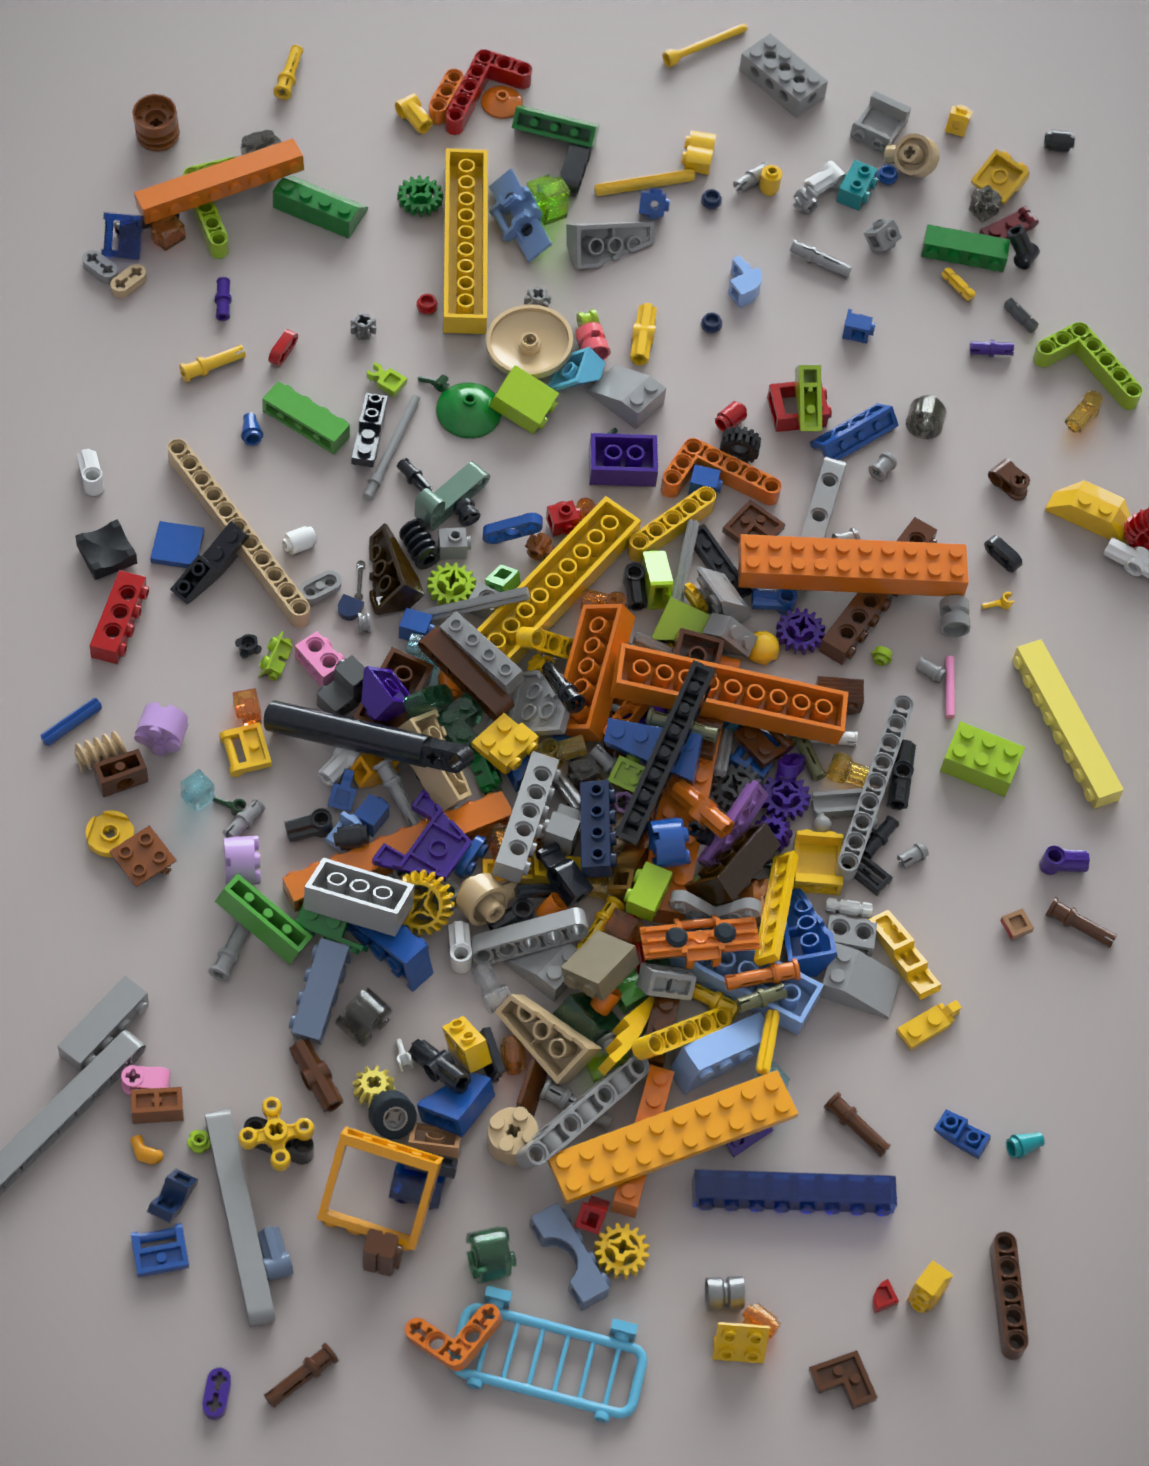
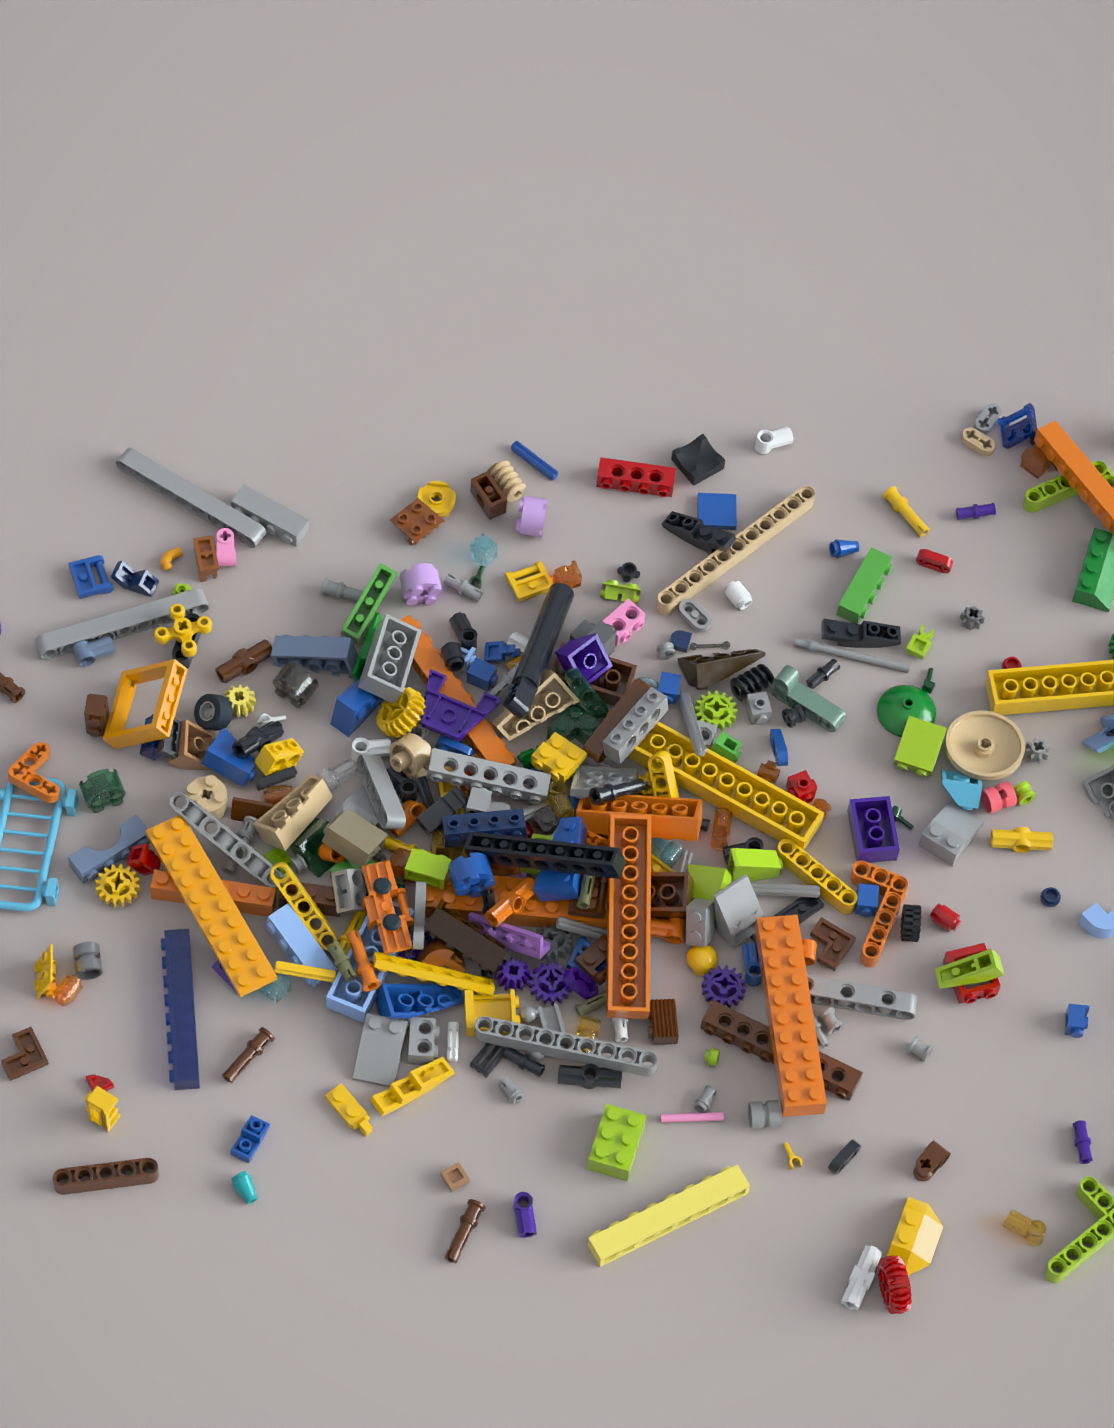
camera: 85 degrees right, 0 degrees up
yellow slope [598,996,654,1076] -> none
blue fence [810,403,899,460] -> none
clear smoke piece [905,395,947,439] -> none

